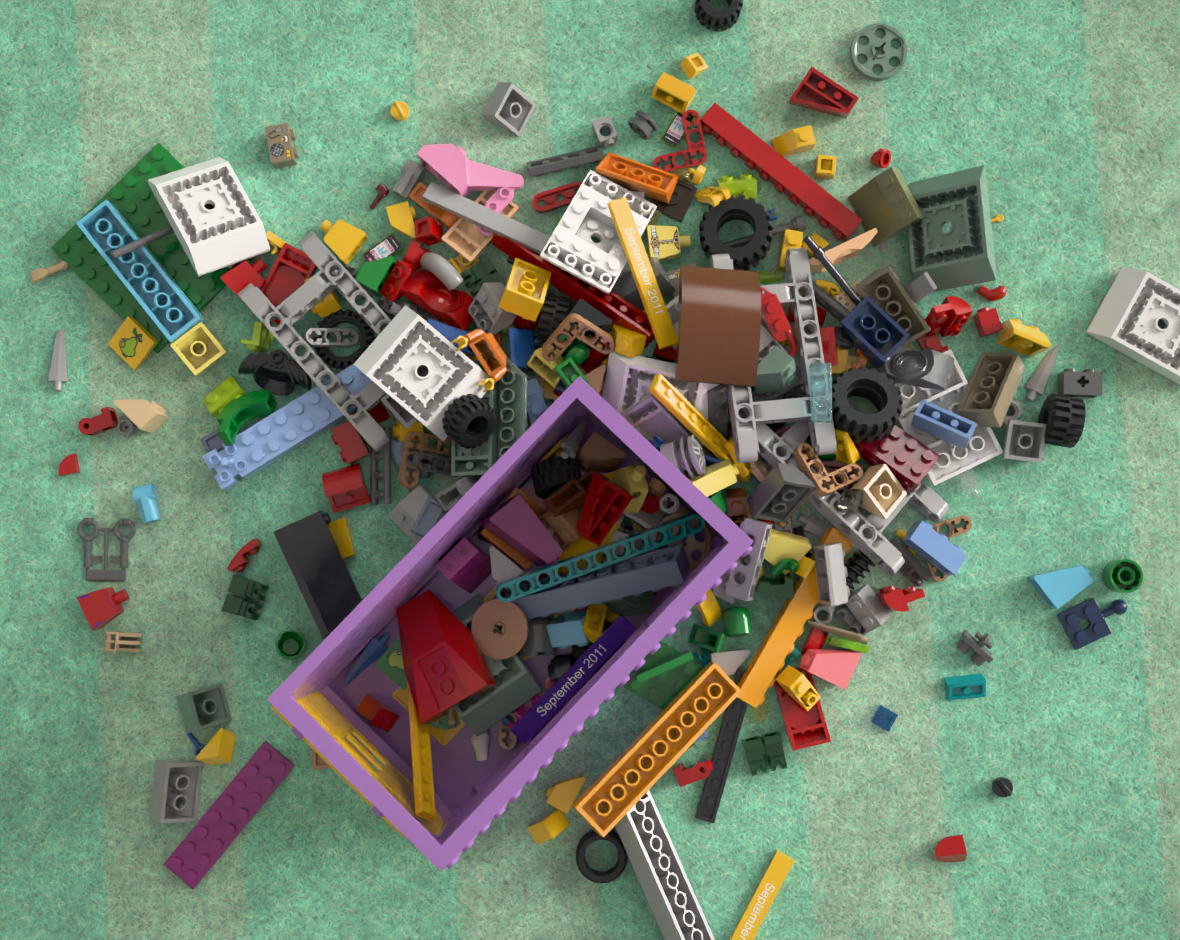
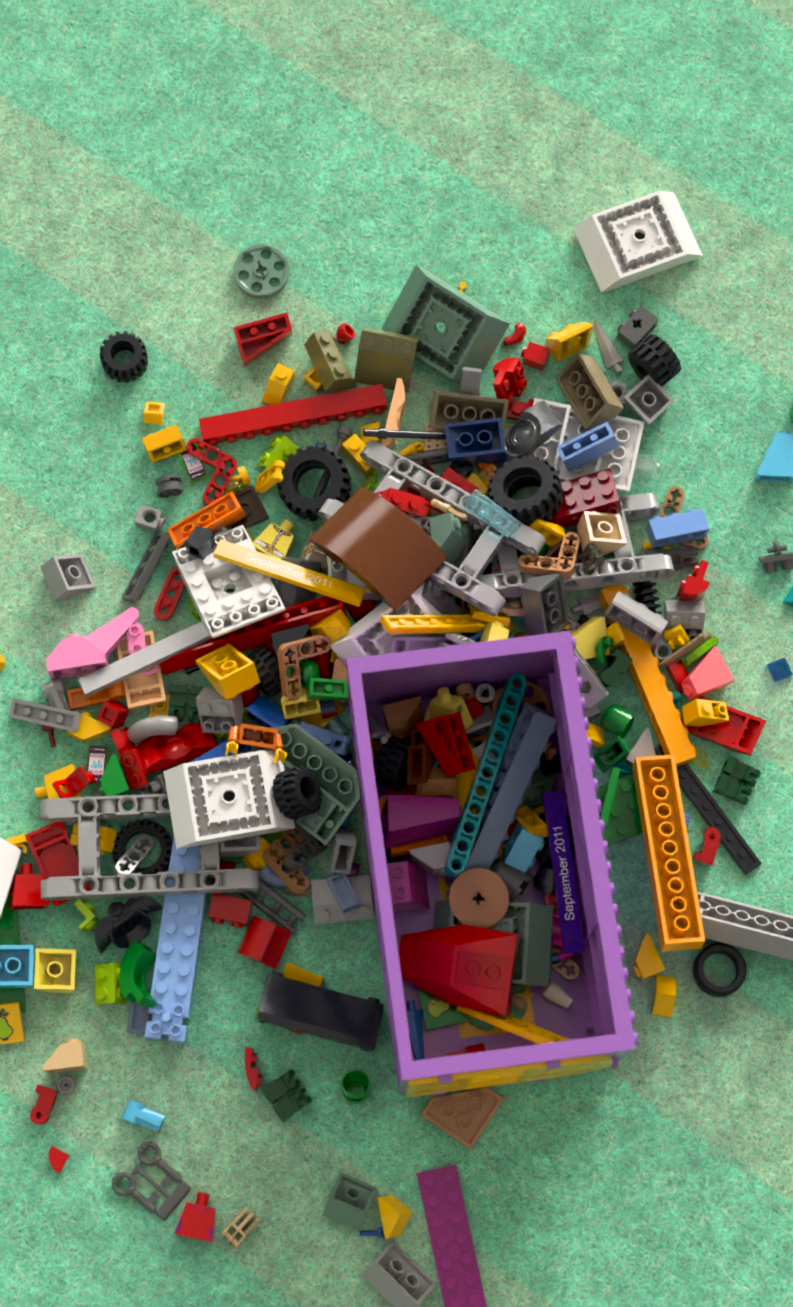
camera: 55 degrees left, 10 degrees down
none -> light grey plate [9,698,82,732]
none -> red bracket [52,766,95,798]
none -> black brick [185,525,216,560]
none -> olive slope [304,330,357,392]
none -> tan piece [431,499,468,521]
none -> black piece [538,741,561,777]
none -> yellow tile [663,624,690,650]

